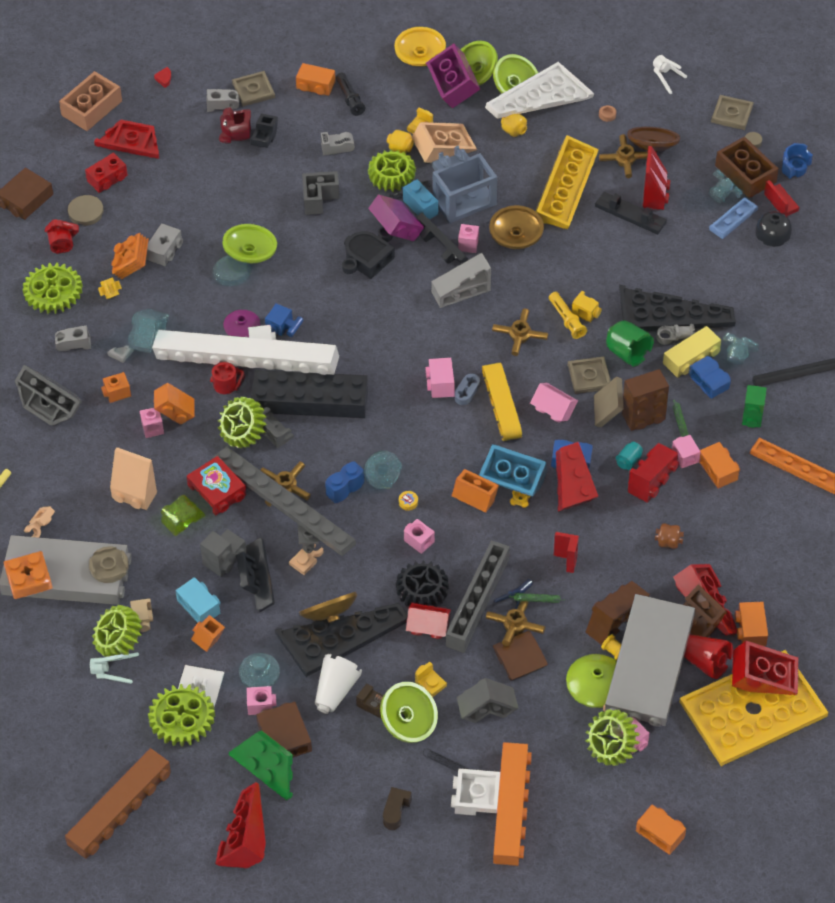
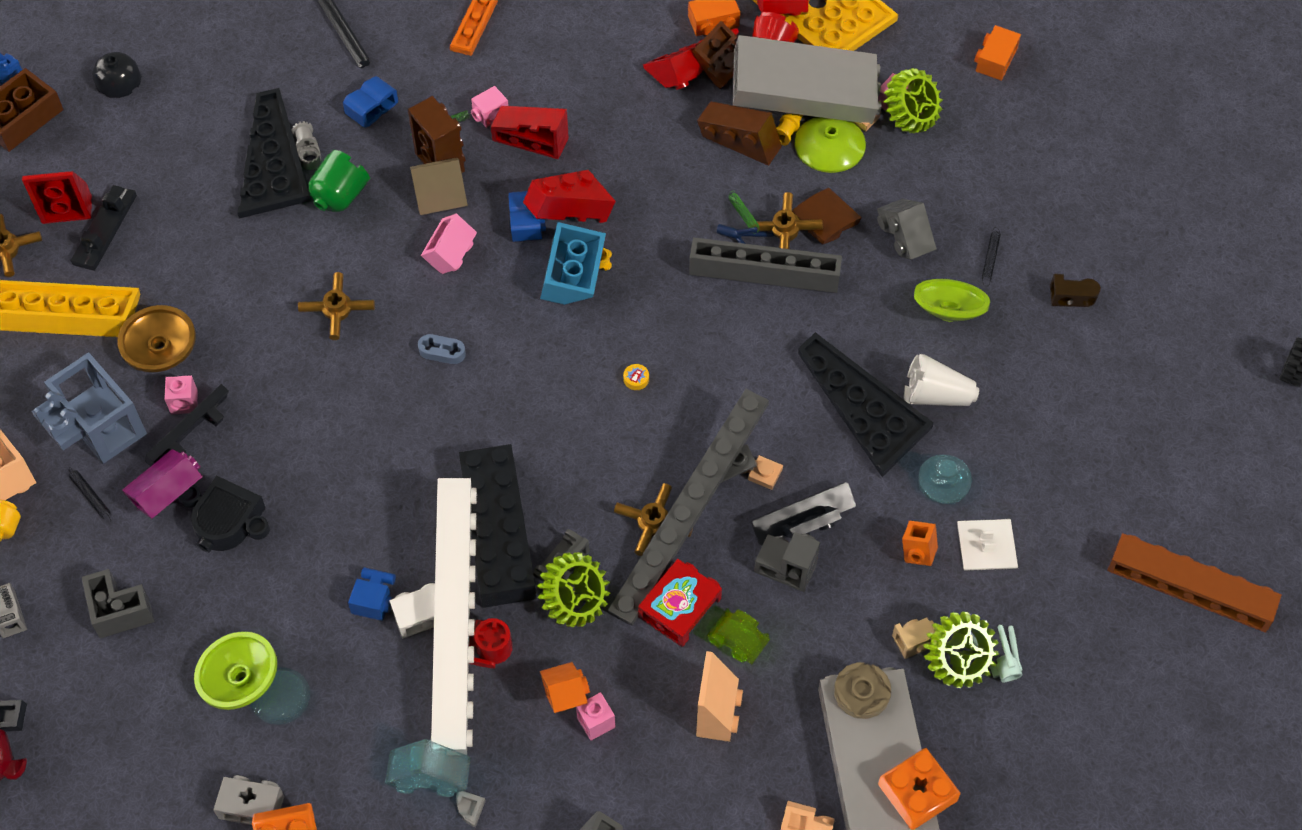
camera: 105 degrees left, 5 degrees up
orange brick [101,372,131,403] -> none
lime gear [148,684,215,747] -> none
medium azure brick [176,577,220,623] -> none
red wedge [215,782,266,868] -> none
magenta dish [223,310,260,338] -> none
green wing [228,731,293,801] -> none
bright pink brick [247,686,277,715] -> none
reddish brown brick [256,702,312,758] -> none
pearl gold dish [299,592,357,623] -> none
blue brick [325,461,364,503] -> none
dark brown leg [356,683,383,719] -> none
clear light blue plate [364,450,402,489] -> none
lime gear [368,150,416,192] -> none
black gear [396,560,449,607] -> none
dark azure brick [403,179,438,219] -> none
bright pink brick [404,519,435,554] -> none
brick [406,603,451,639] -> none
yellow bracket [415,662,447,697] -> none
bright pink brick [425,358,455,398] -> none
light grey wedge [431,253,491,308] -> none
white plate [451,769,500,815] -> none
orange brick [452,469,499,512] -> none
yellow beam [482,362,522,441] -> none
orange brick [493,742,532,866] -> none
yellow pin [549,292,587,339] -> none
red panel [554,532,579,573] -> none
dark tan tile [567,357,611,394] -> none
yellow brick [572,291,602,323] -> none
teal brick [616,442,643,470] -> none
dark orange piece [655,523,684,549] -> none
light yellow brick [663,326,721,378] -> none
orange brick [699,442,740,489] -> none
clear light blue plate [709,169,743,203] -> none
medium blue tile [709,197,758,239] -> none
clear light blue plate [722,333,759,365] -> none
green brick [742,385,767,428] -> none
red panel [764,180,799,216] -> none

